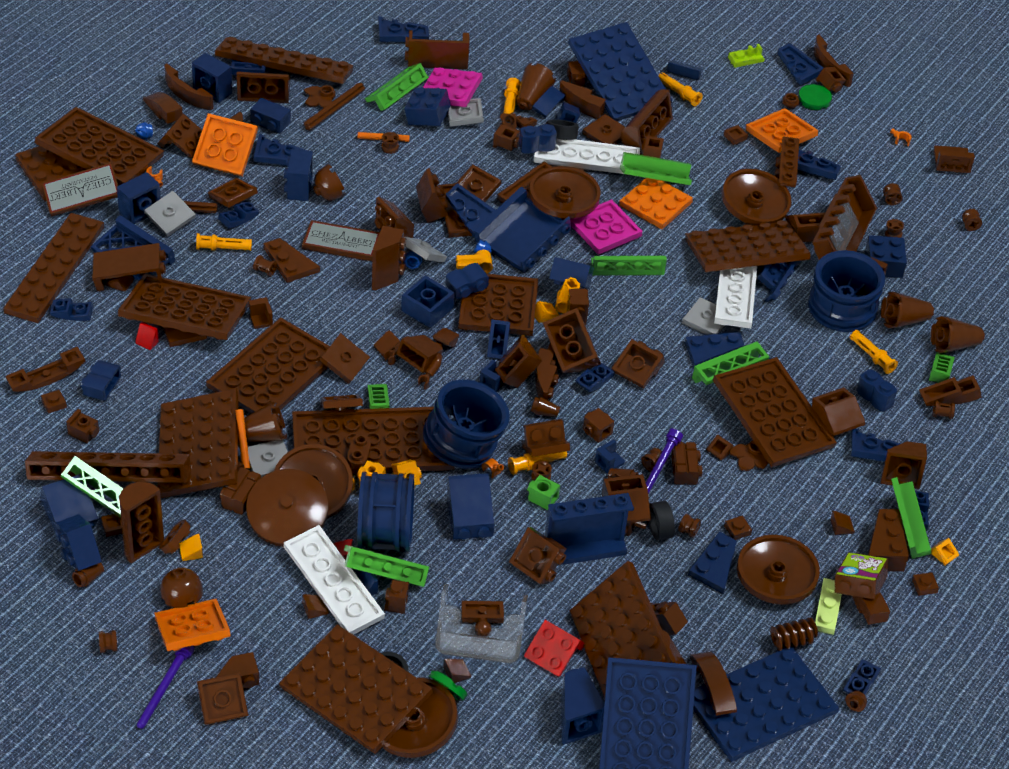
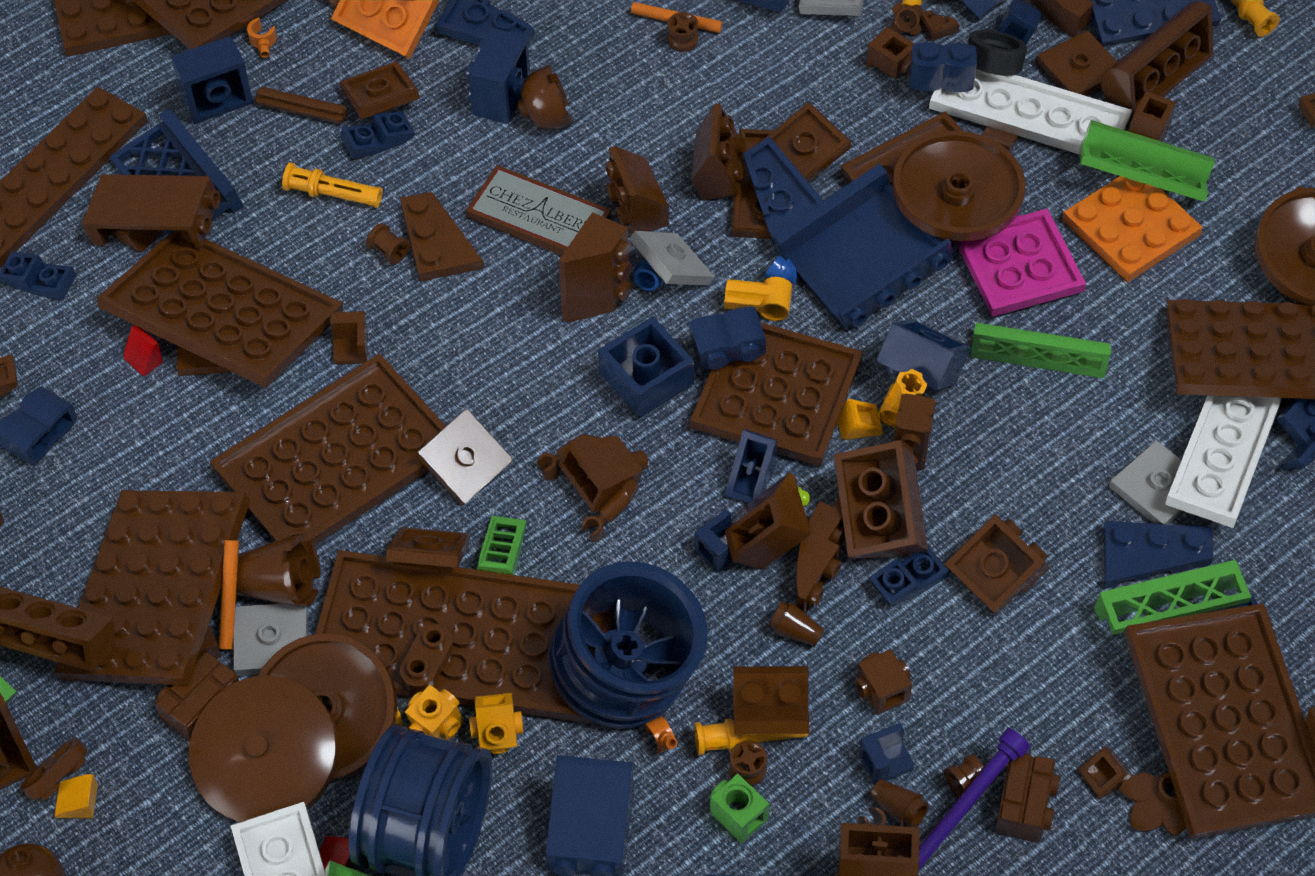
camera: 20 degrees right, 10 degrees up
light grey tile [42,163,118,217] -> none
light grey plate [144,191,196,237] -> none
reddish brown slope [374,330,400,357] -> none
reddish brown slope [432,328,459,347] -> none

